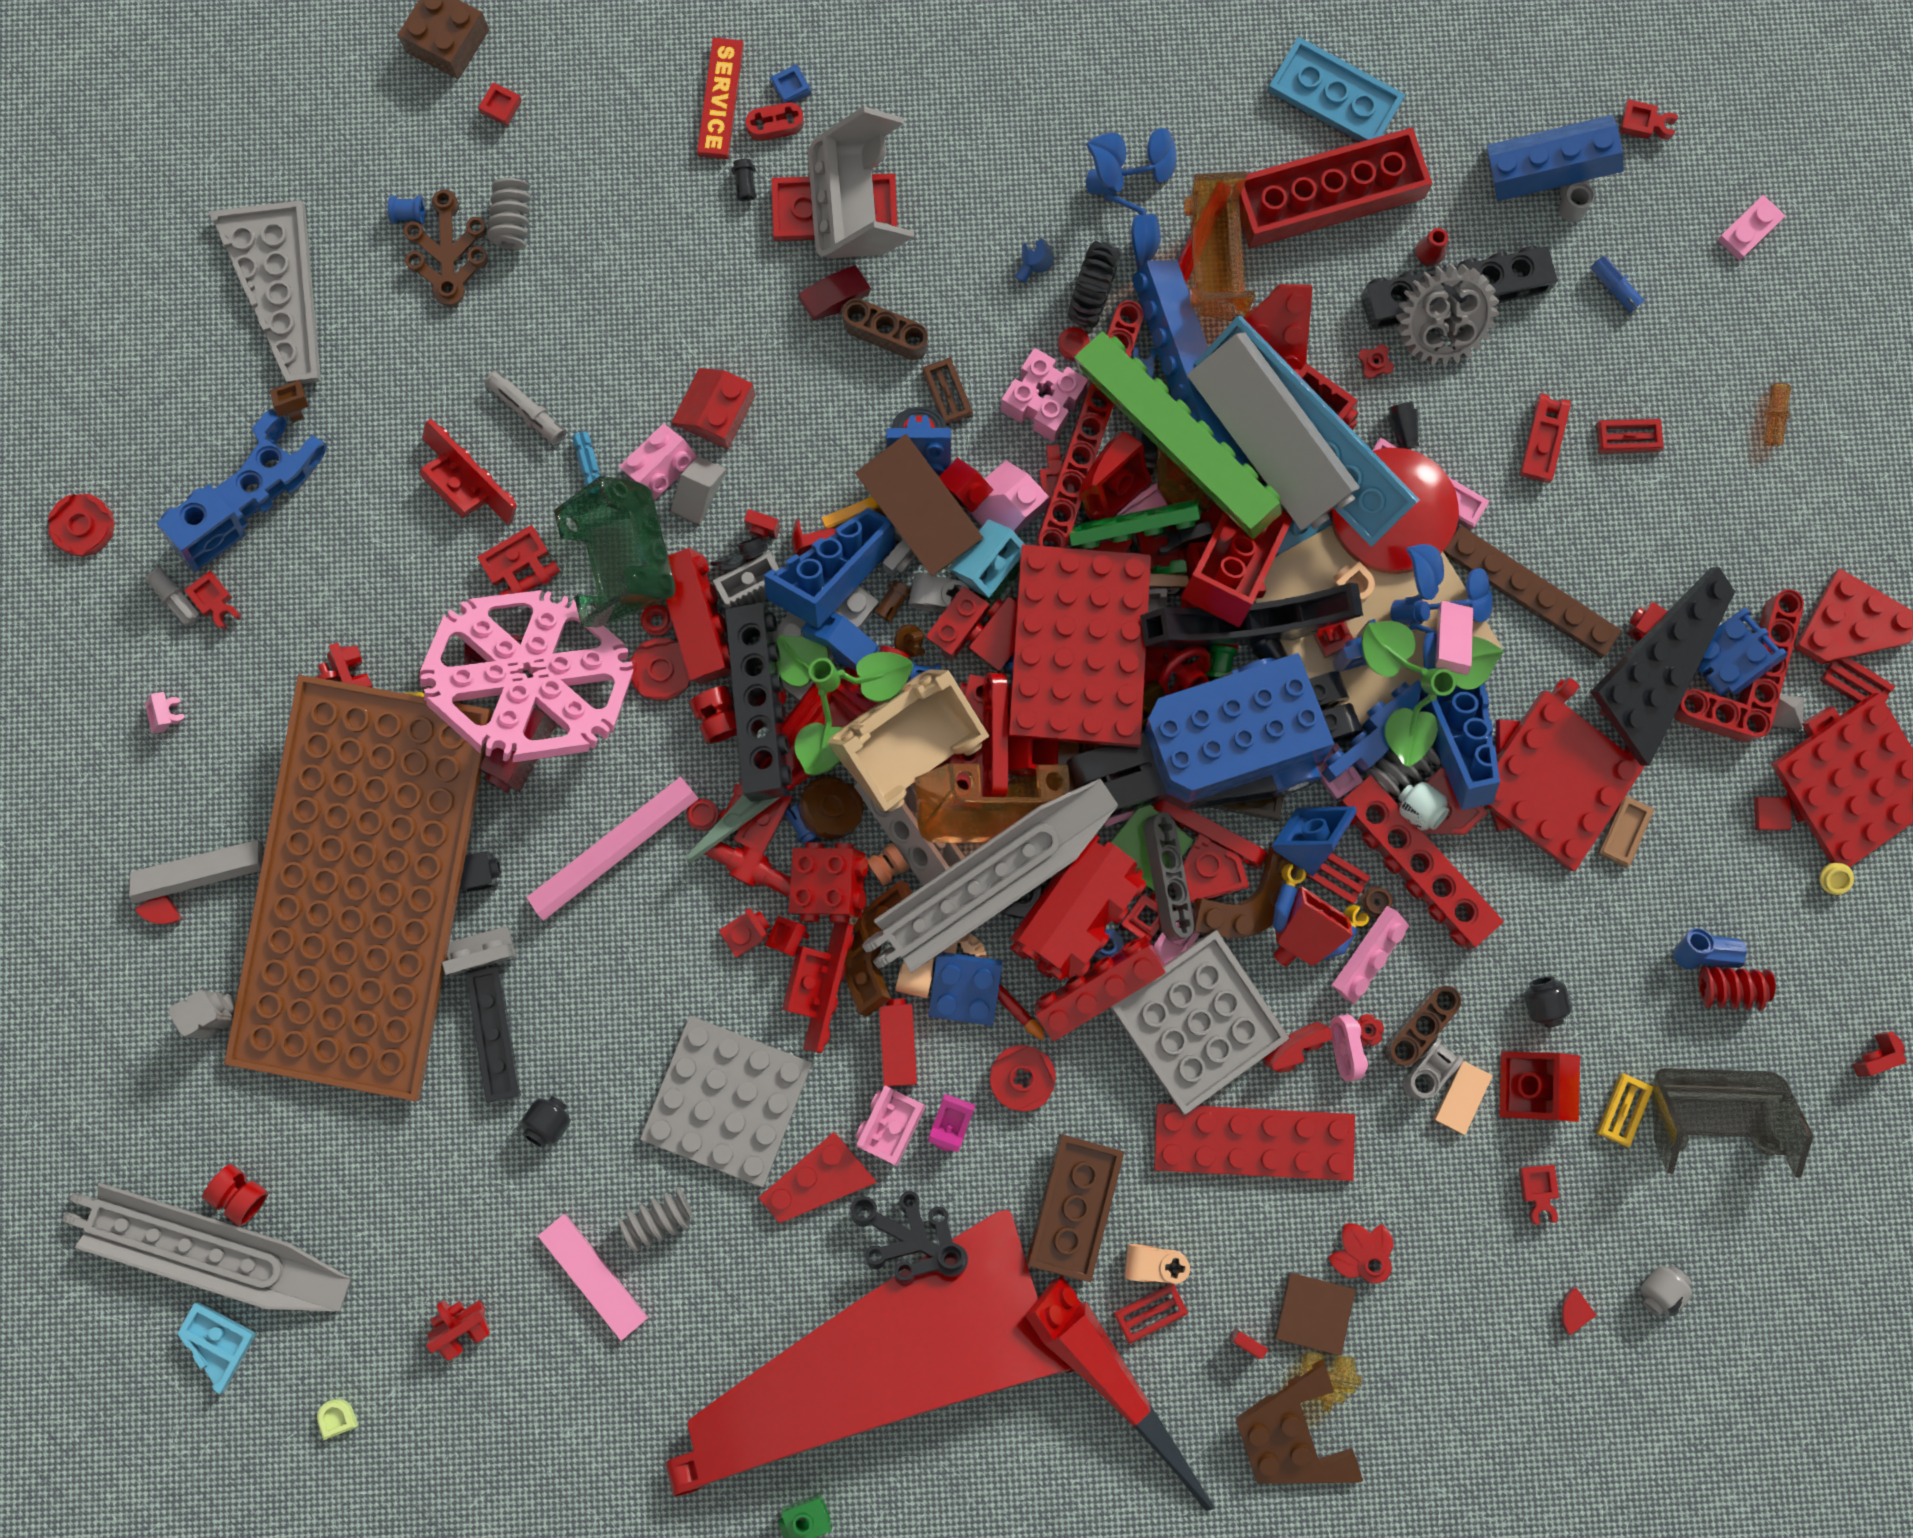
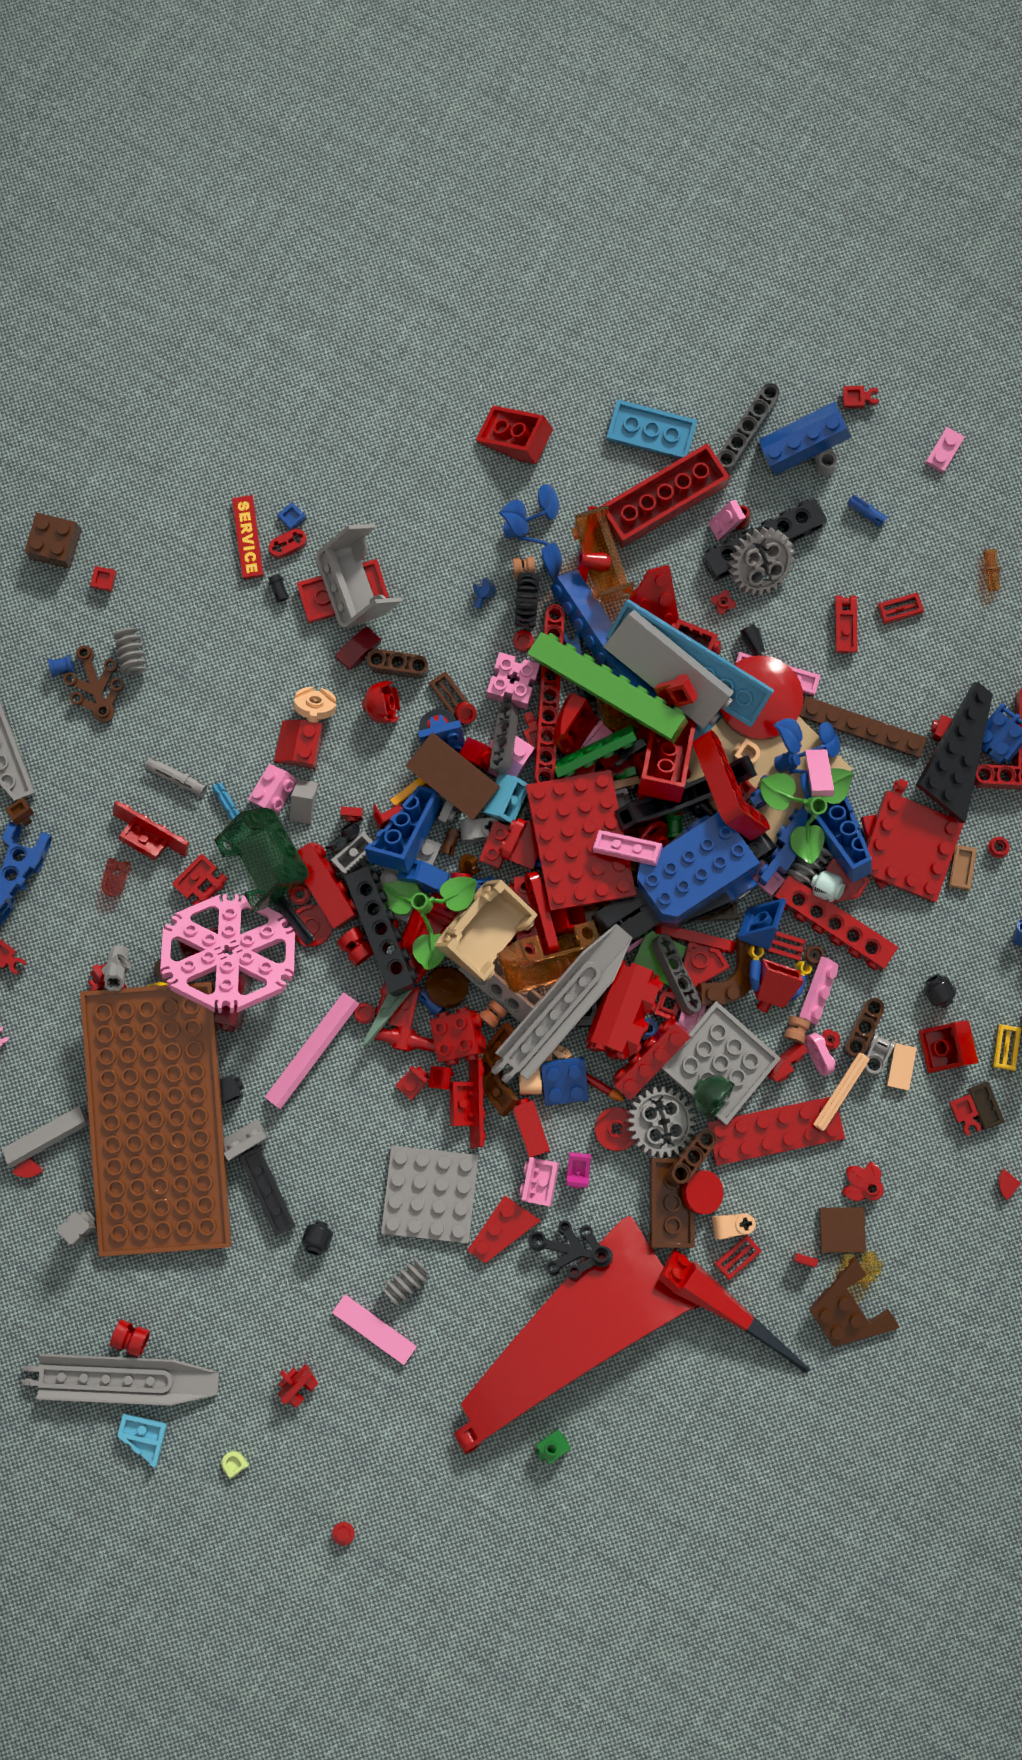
camera: 10 degrees left, 0 degrees up
none -> clear red plate [101,858,131,898]
none -> light grey piece [102,945,131,991]
none -> black axle [273,893,315,945]
none -> light nougat plate [293,687,336,723]
none -> red cylinder [362,681,400,724]
none -> red tile [454,702,477,724]
none -> red slope [476,405,553,464]
none -> dark grey beam [490,702,519,775]
none -> red plate [499,818,527,861]
none -> nougat wheel [513,556,536,579]
none -> red cone [578,552,611,573]
none -> bright pink tile [593,830,663,866]
none -> light grey gear [625,1086,696,1158]
none -> red brick [654,674,698,707]
none -> reddish brown beam [666,1129,717,1186]
none -> red tile [682,1170,724,1214]
none -> red beam [692,730,770,841]
none -> clear green cylinder [693,1075,735,1120]
none -> bright pink plate [708,500,746,541]
none -> dark grey beam [717,383,780,474]
none -> nougat wheel [783,1016,811,1043]
none -> light nougat axle [813,1053,870,1131]
none -> dark brown plate [966,1081,1005,1130]
none -> red plate [988,837,1010,858]

